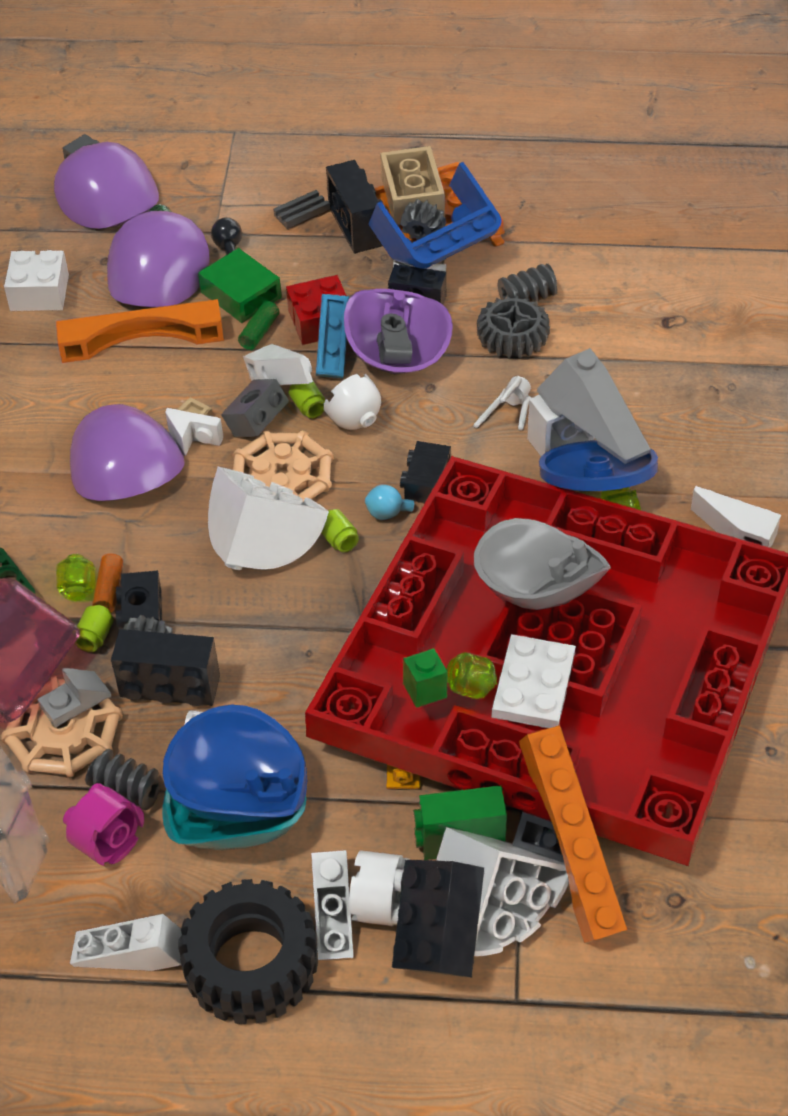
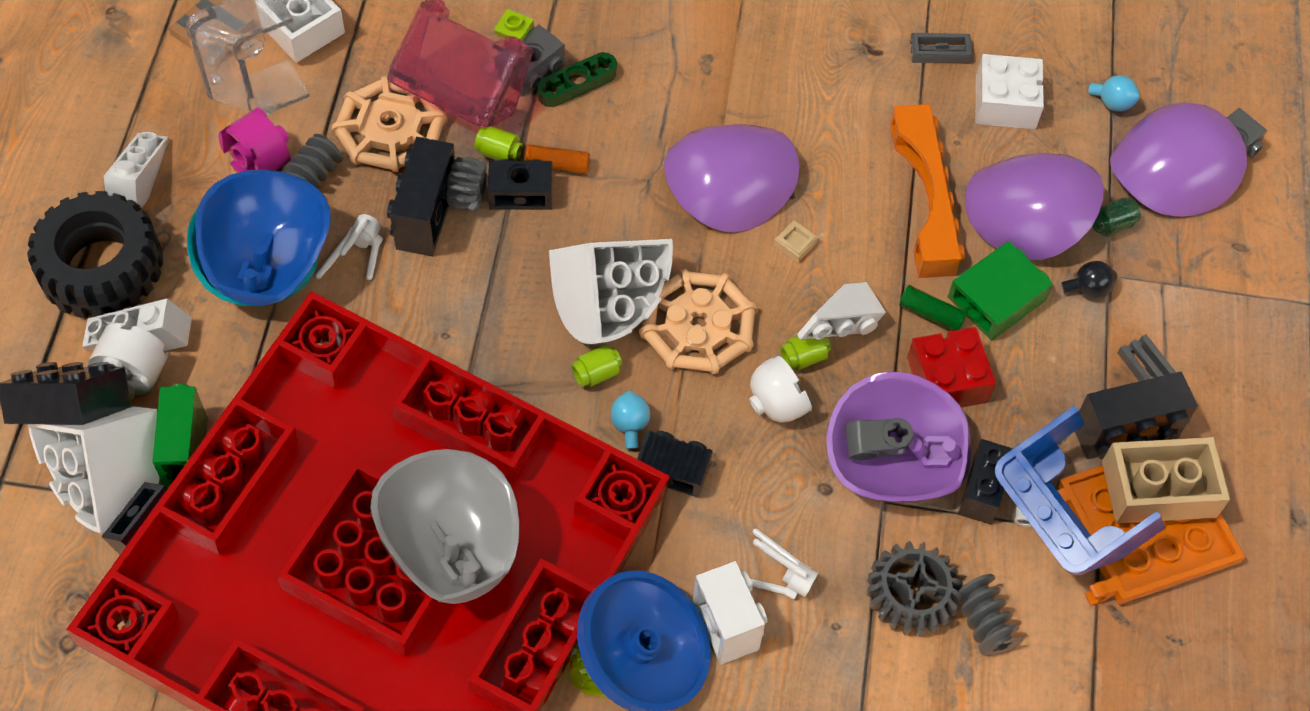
camera: 90 degrees right, 10 degrees up
light grey slope [37,668,111,728] -> none
clear neon green head [56,554,96,601] -> none
white slope [165,408,223,456] -> none
dark grey brick [221,379,289,437] -> none
dark azure tile [315,294,350,379] -> none
dark grey gear [400,199,446,240] -> none
green brick [403,648,448,708] -> none
clear neon green head [446,652,497,699] -> none
white plate [492,634,576,728] -> none
orange arch [519,725,627,943] -> none
light grey wedge [537,348,651,464] -> none
none -> medium azure piece [1088,75,1140,112]

